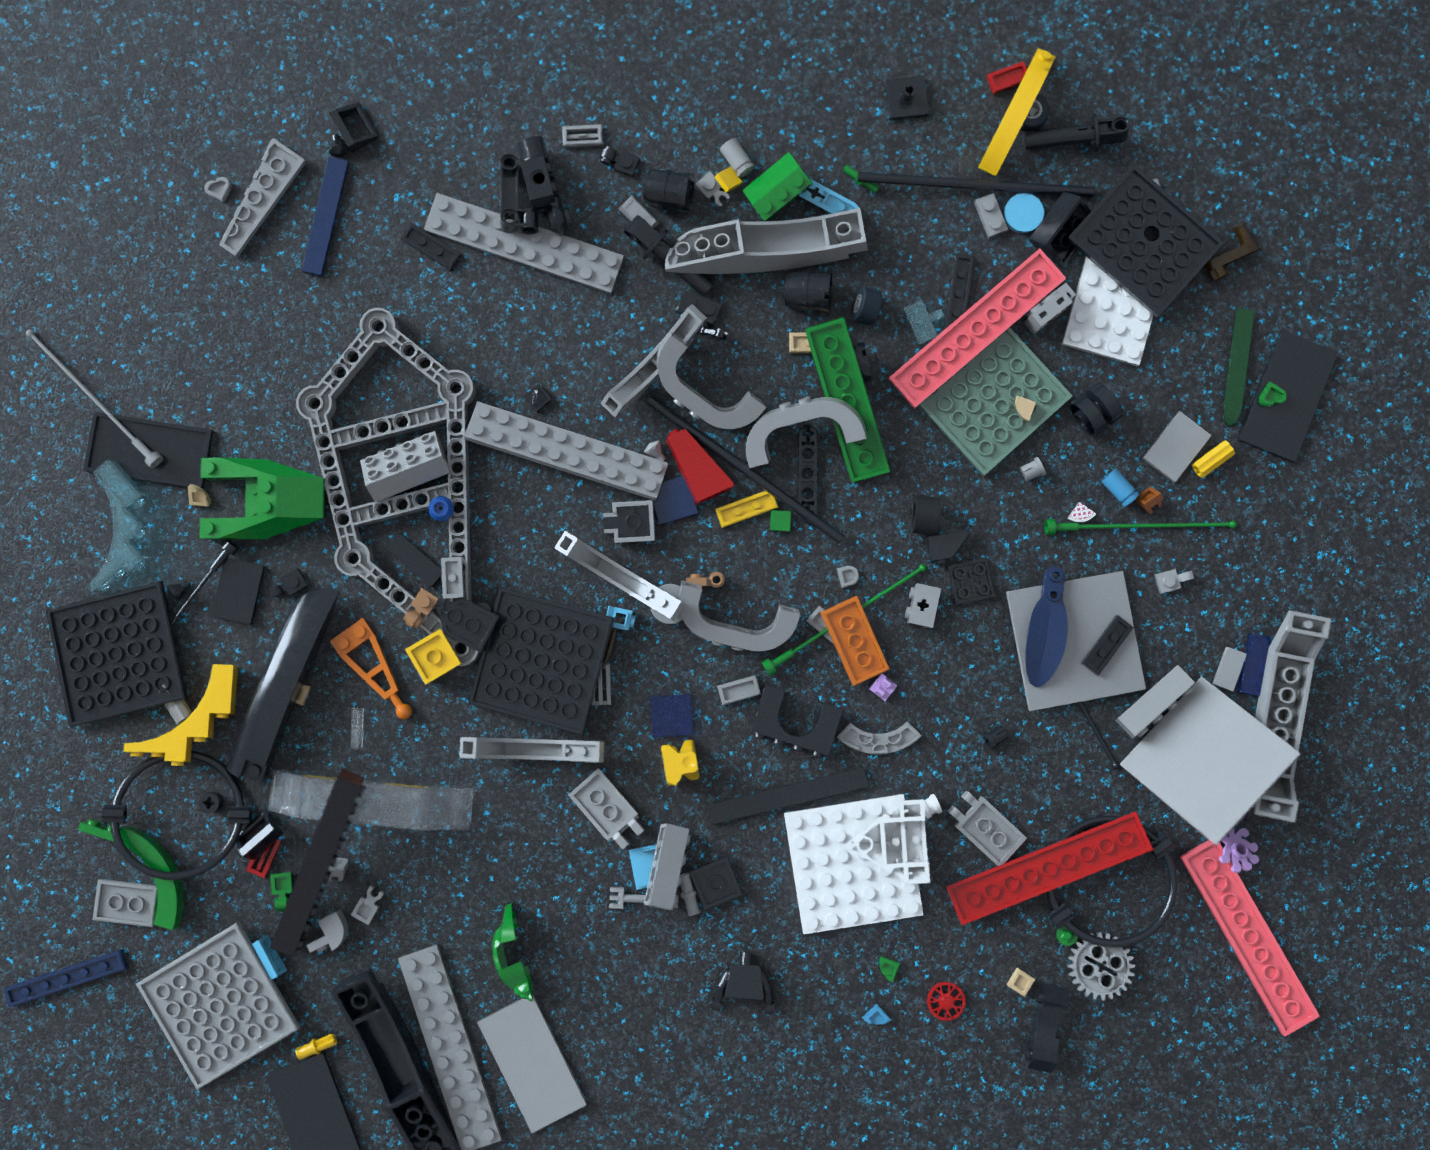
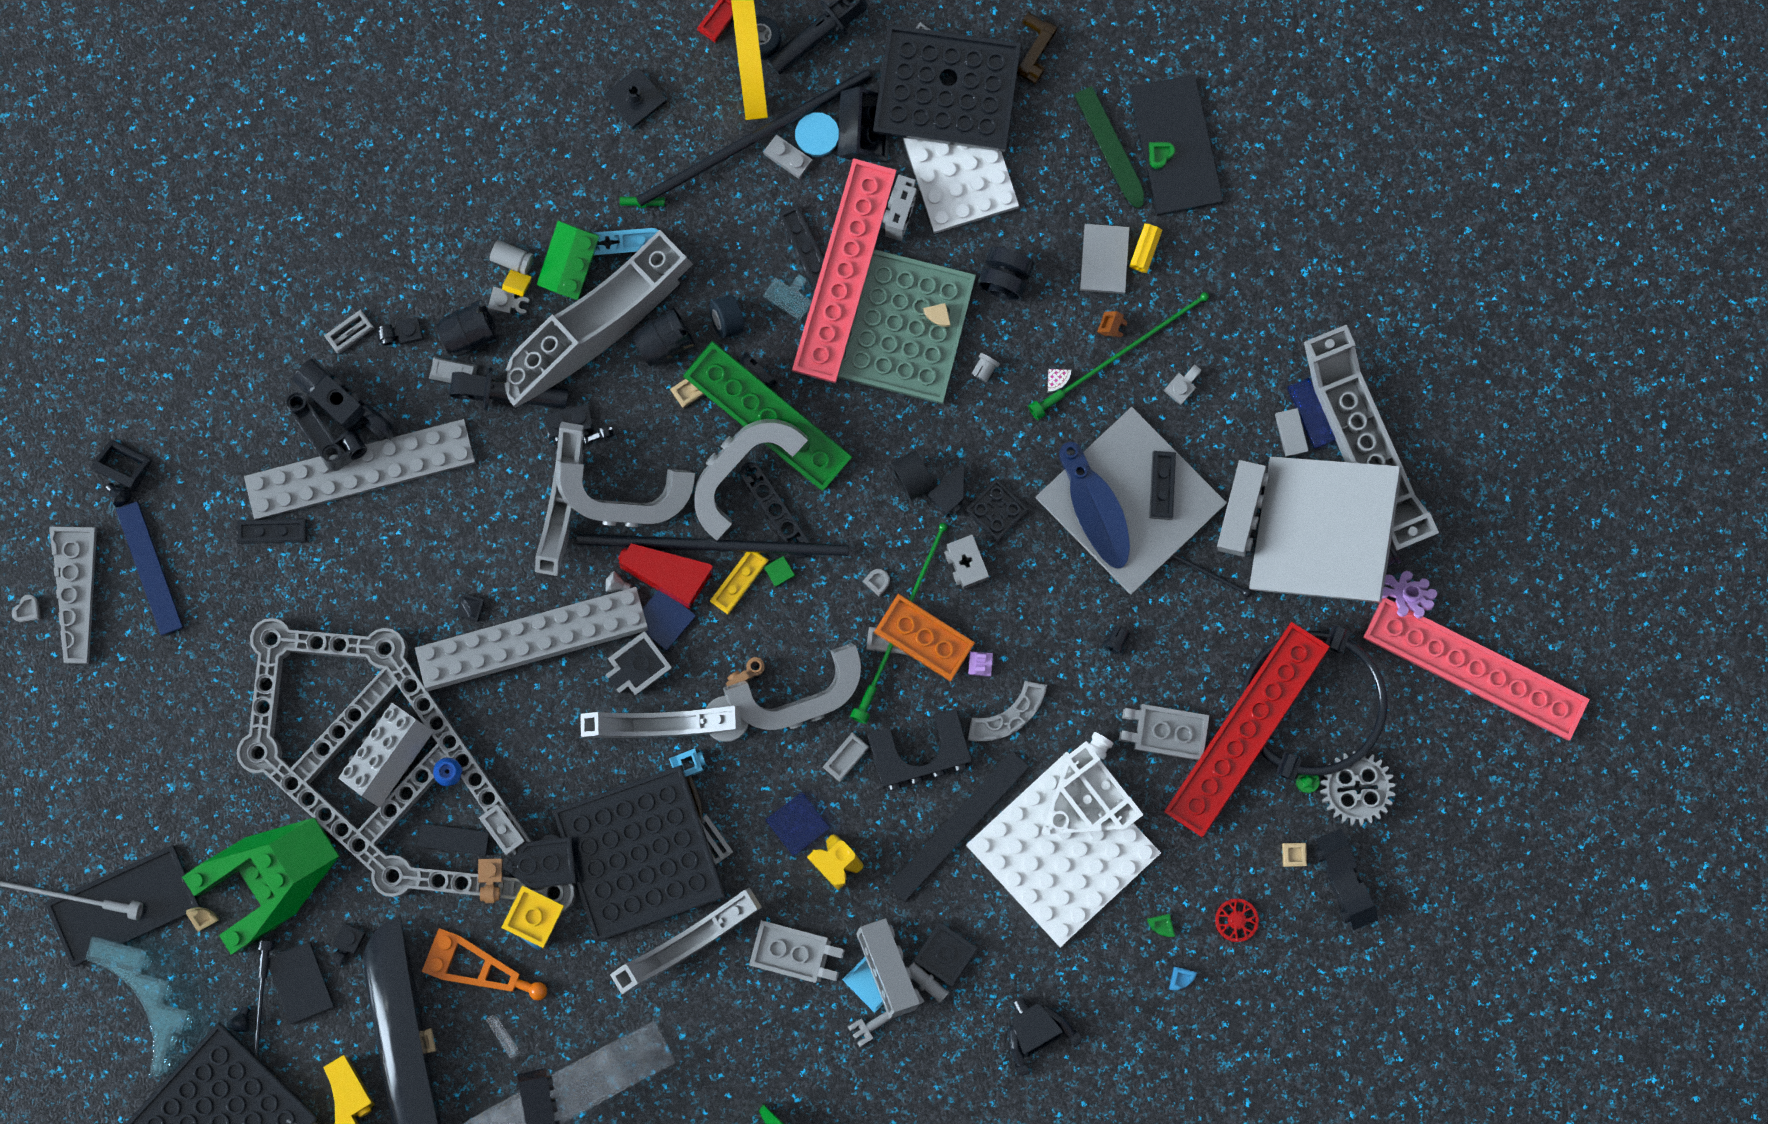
camera: 35 degrees left, 5 degrees down
dark azure piece [1101,468,1139,507] -> none

